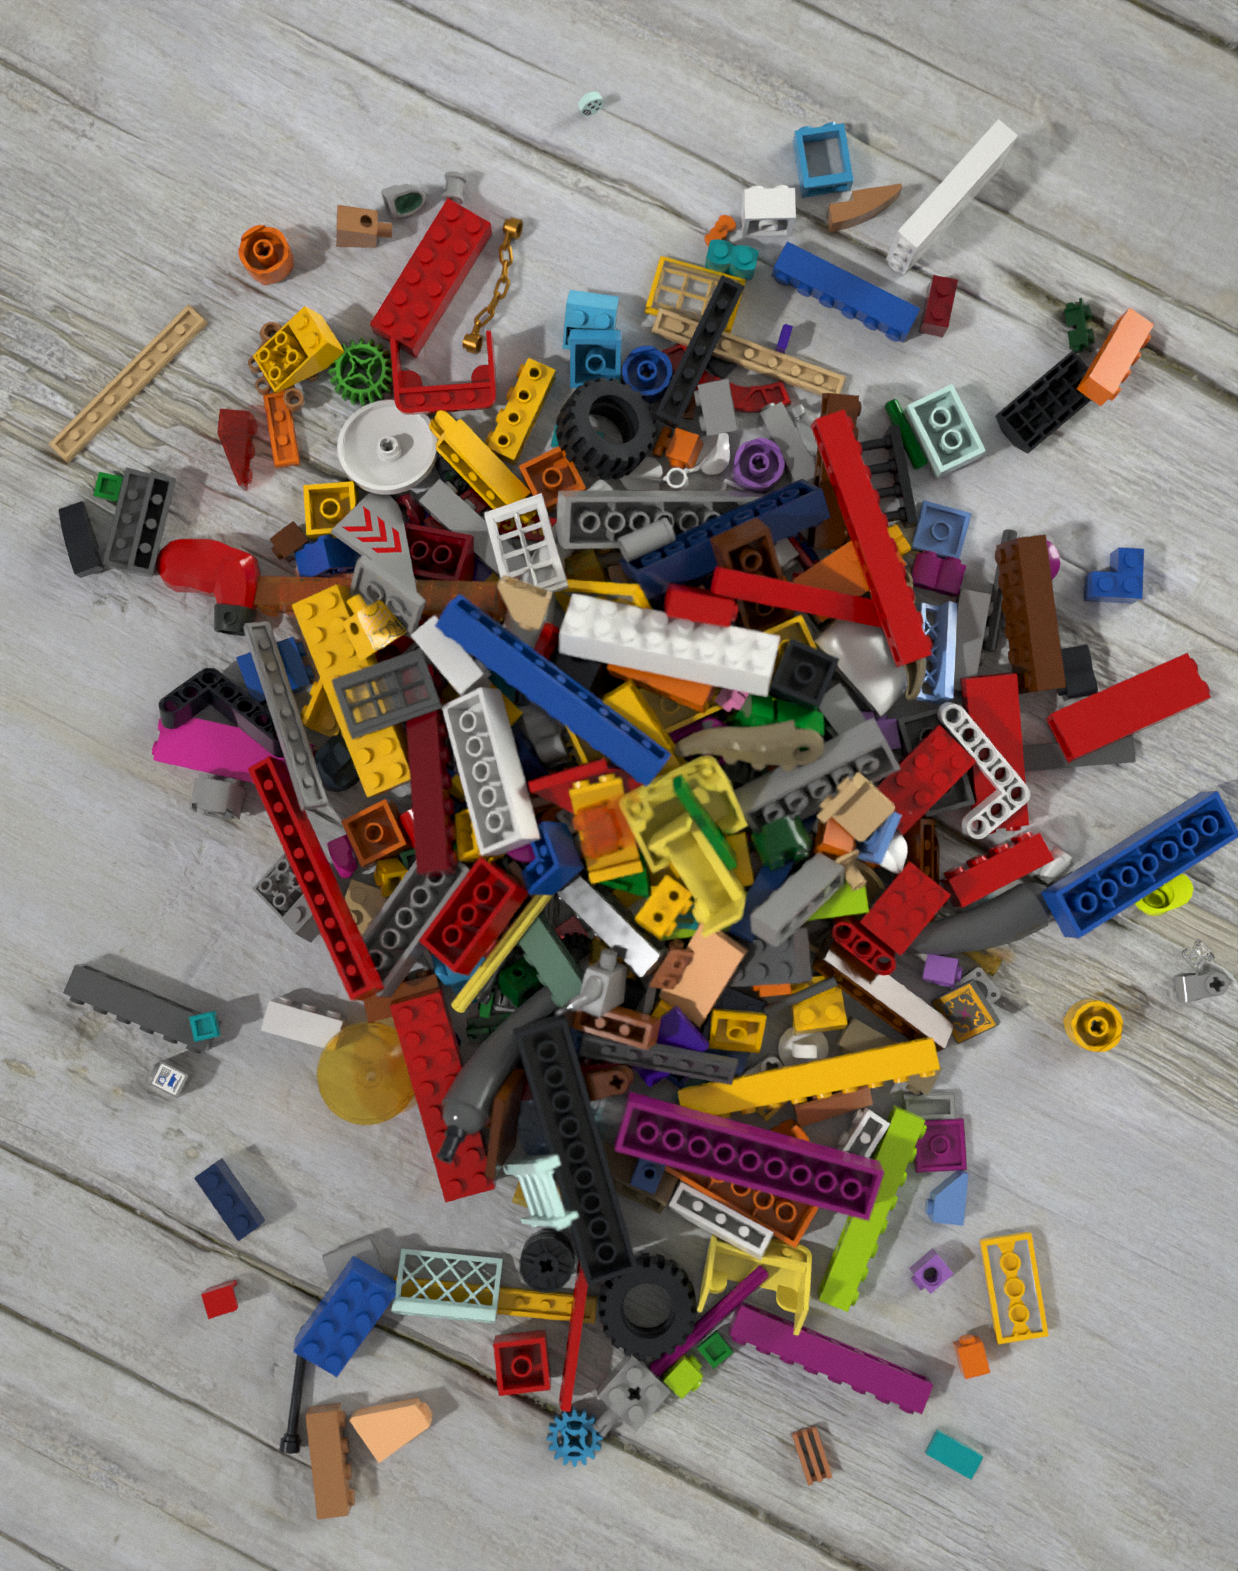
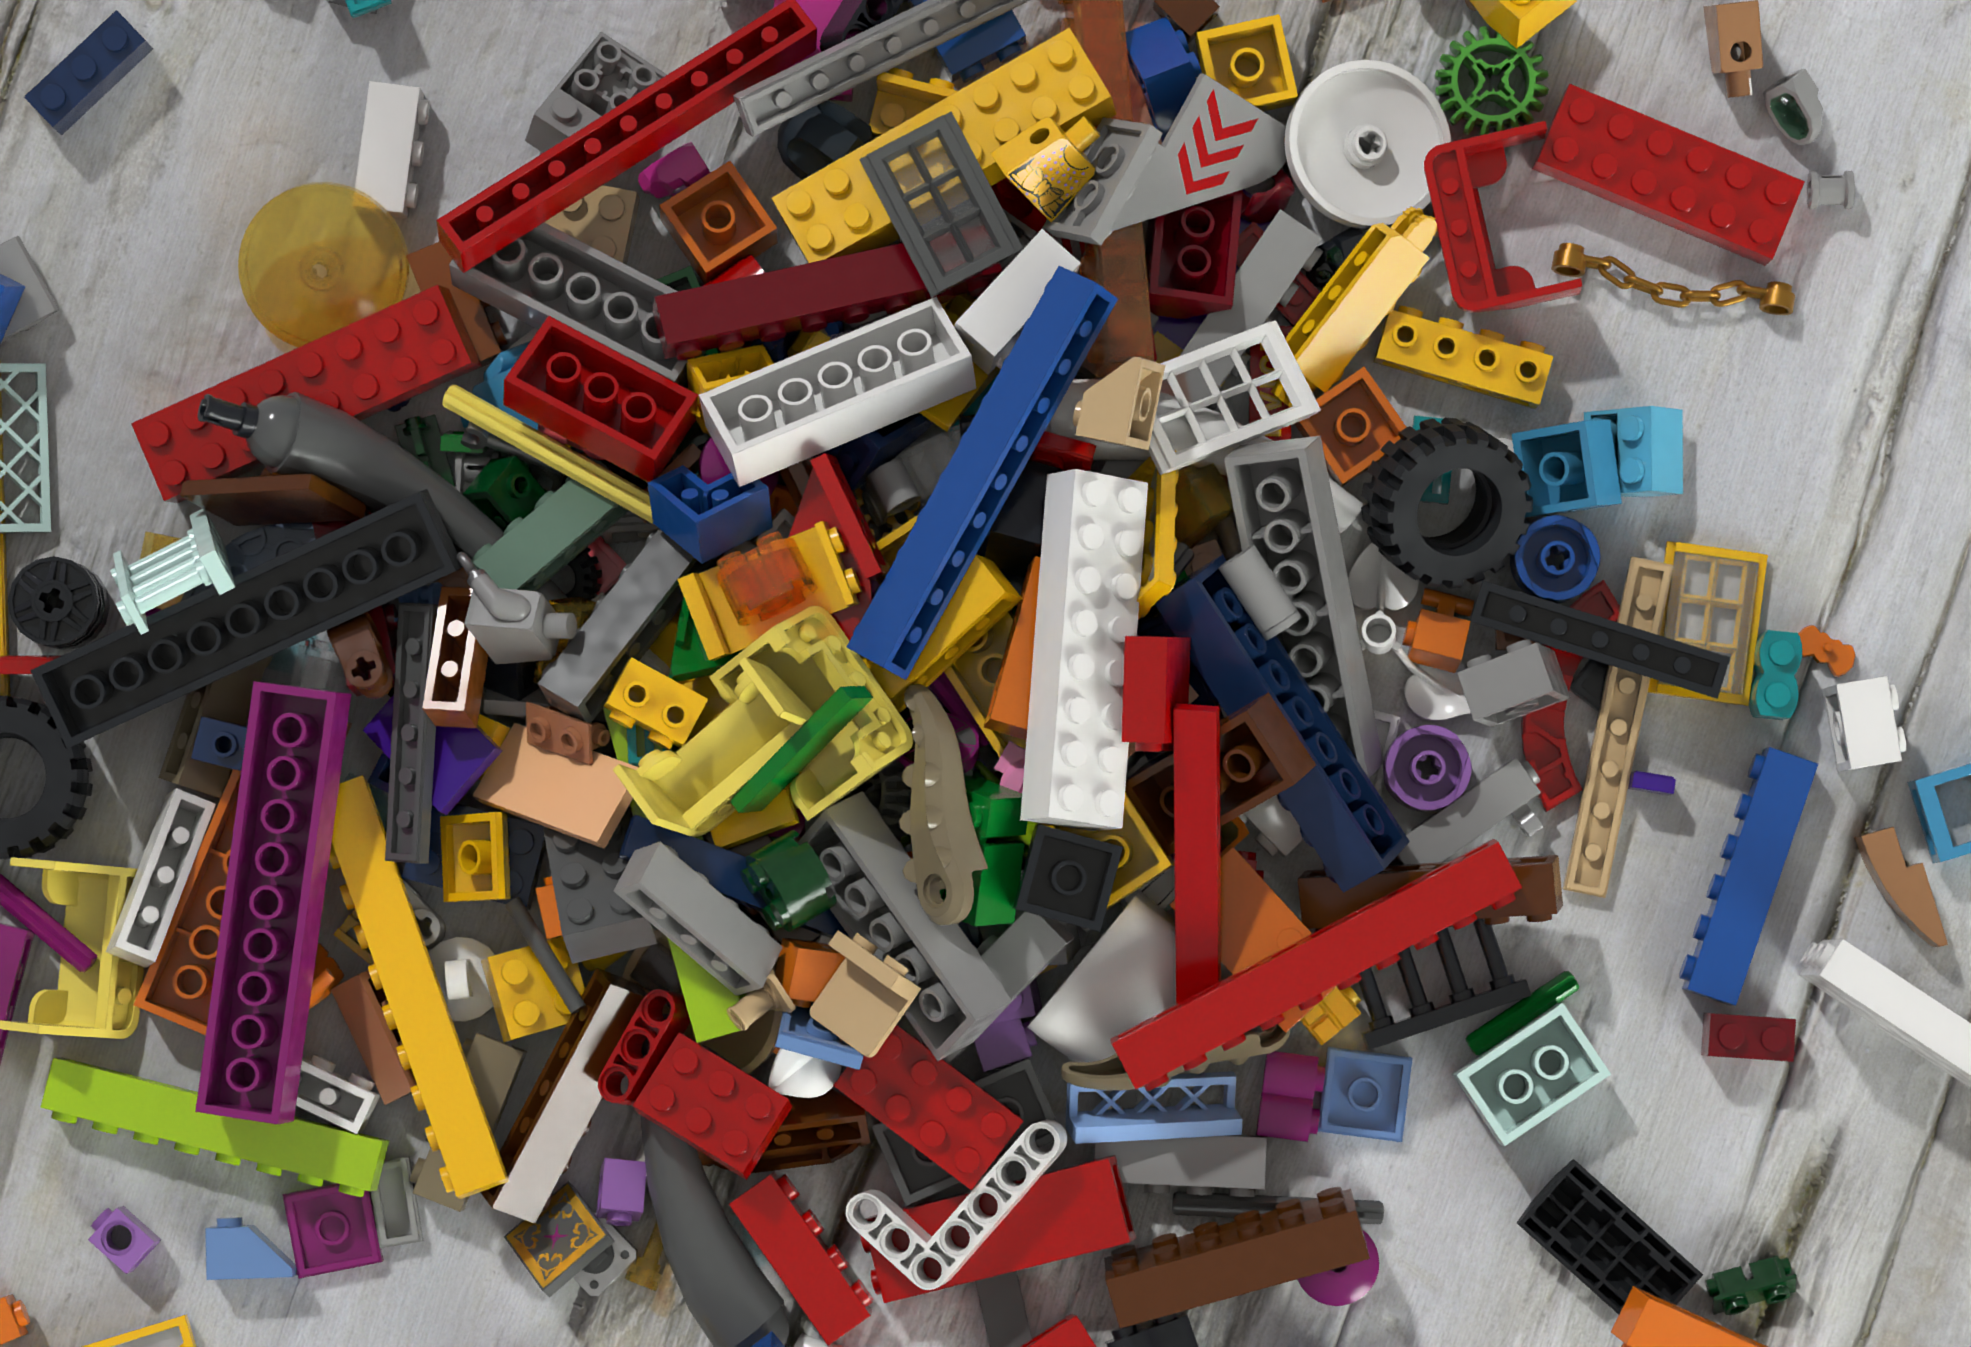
camera: 80 degrees right, 0 degrees up
yellow brick [374,858,408,897] -> none
red slope [787,532,821,569] -> none

